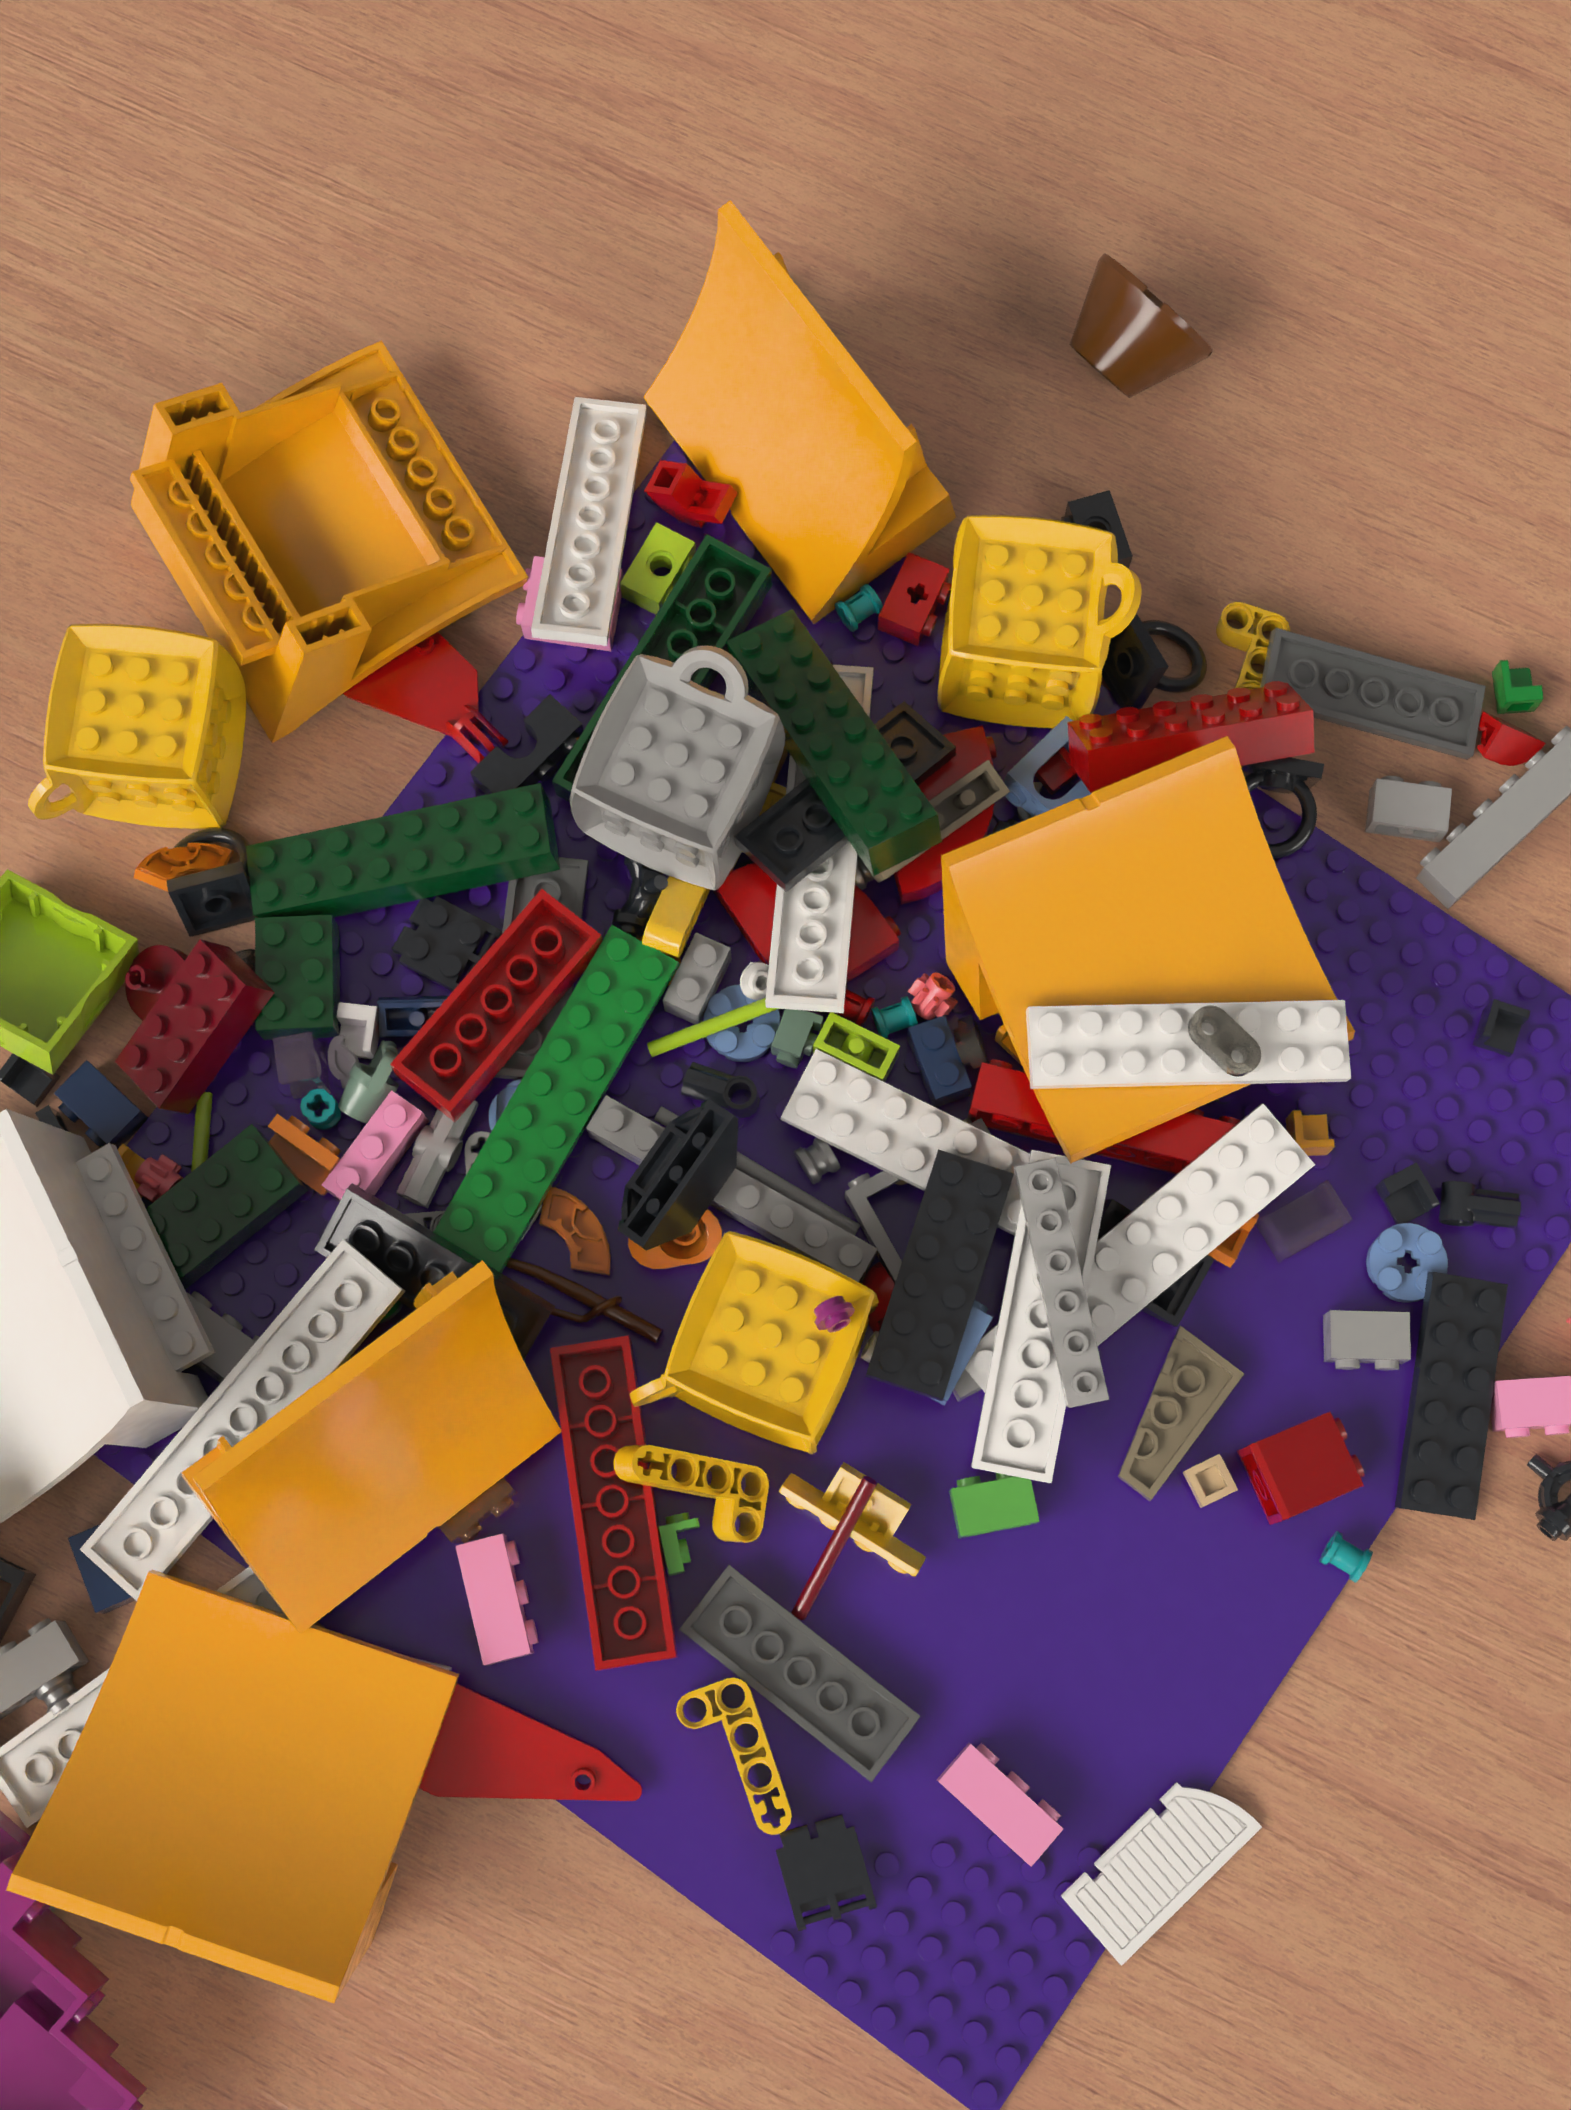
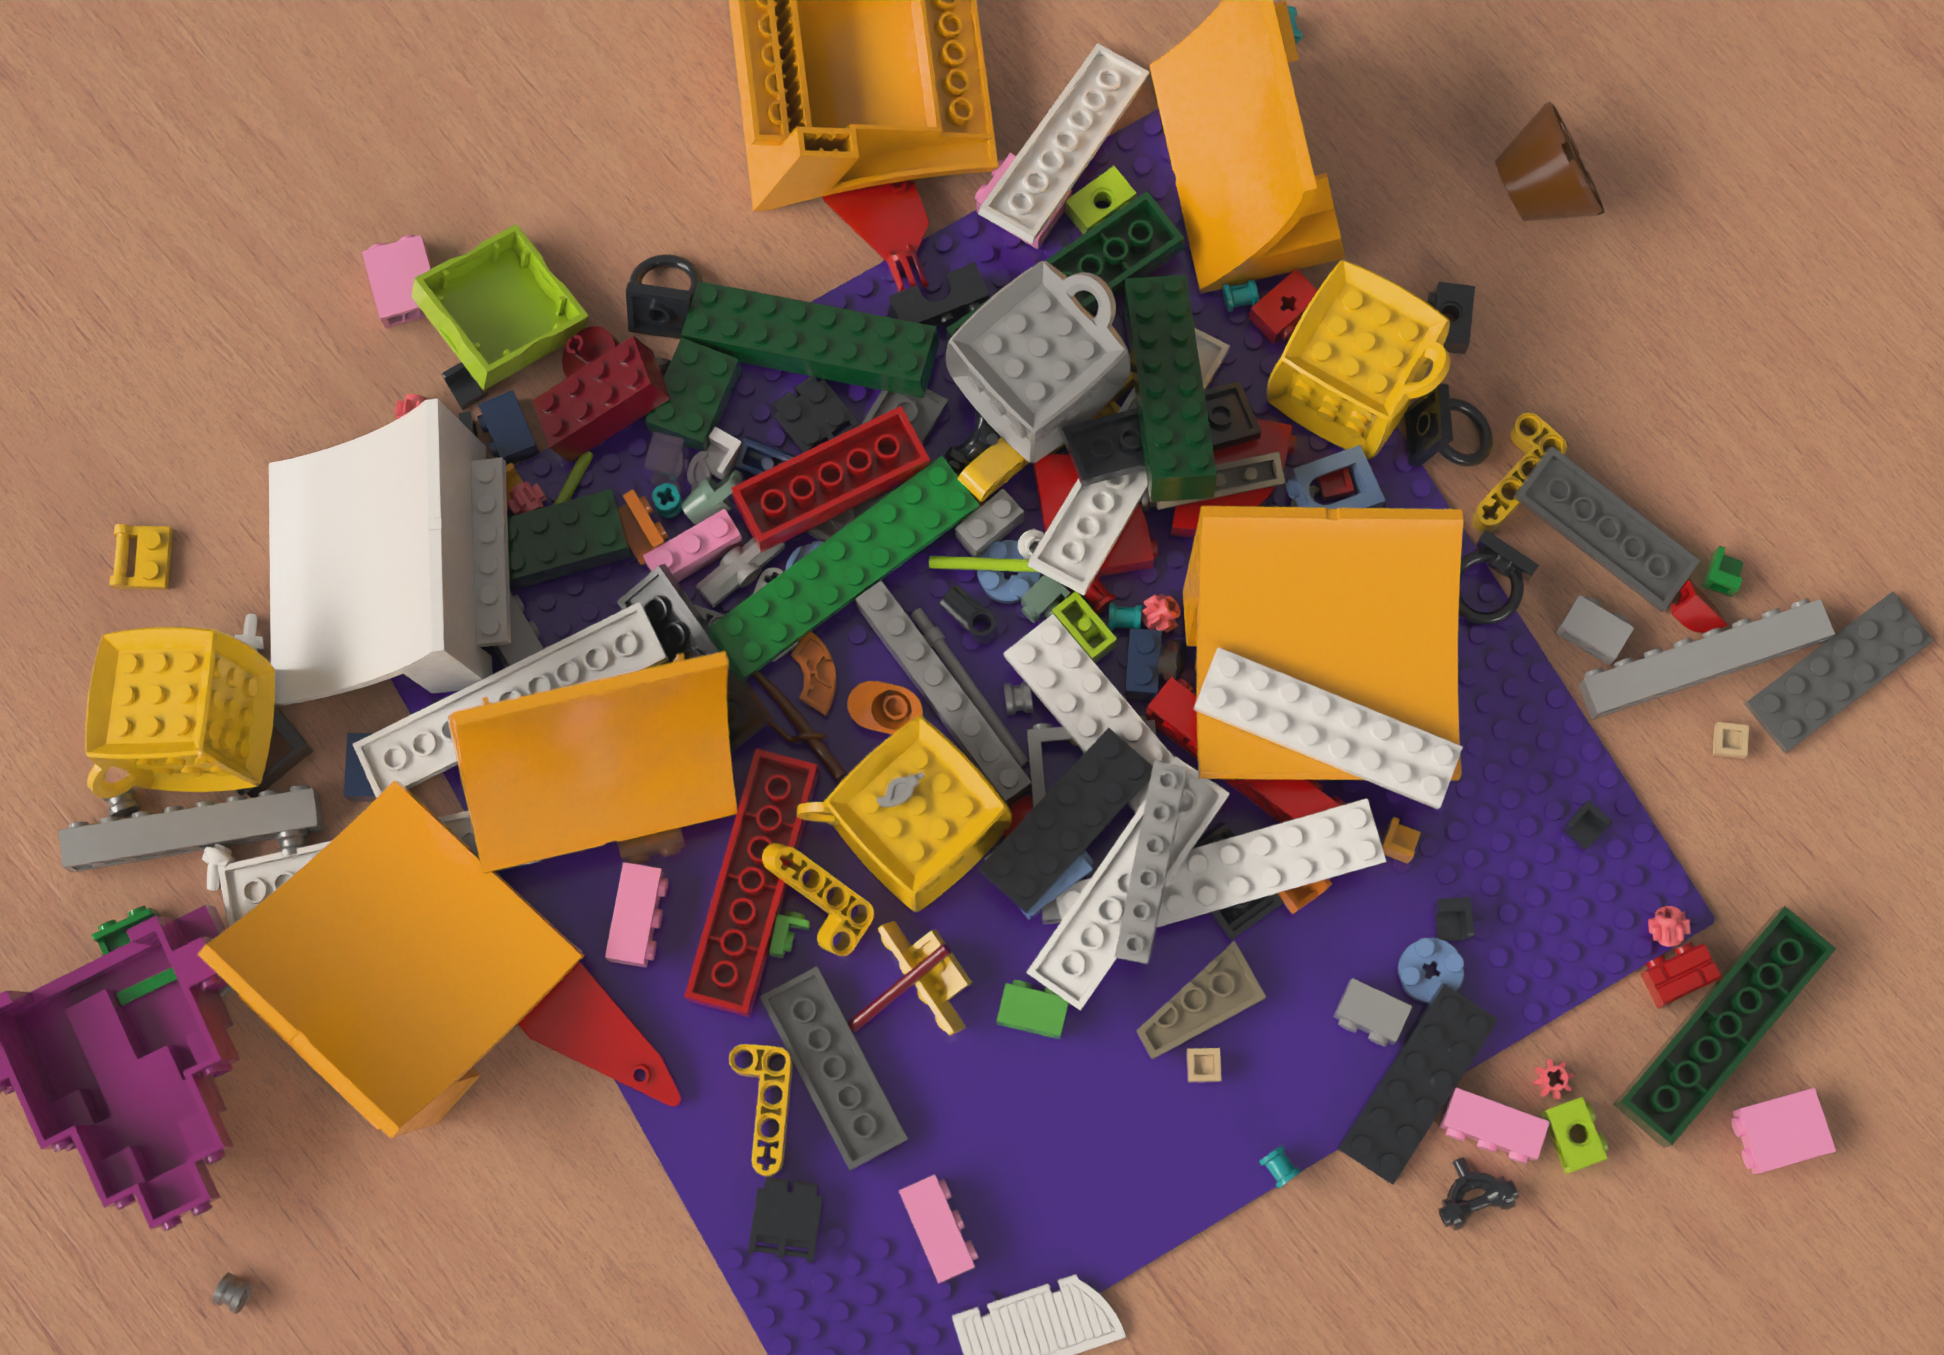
camera: 25 degrees right, 0 degrees up
yellow piece [28,624,246,829] -> none
orange tile [133,843,234,892] -> none
black wedge [618,1099,739,1251] -> none
red brick [644,460,738,528] -> none
magenta plate [814,1296,855,1333] -> none
red brick [1067,681,1314,793] -> none
clear smoke plate [1188,1005,1261,1077] -> none
red slope [1237,1411,1365,1525] -> none
clear purple panel [1255,1180,1353,1263] -> none
black piece [1439,1181,1521,1228] -> none
none -> light grey piece [877,771,925,808]

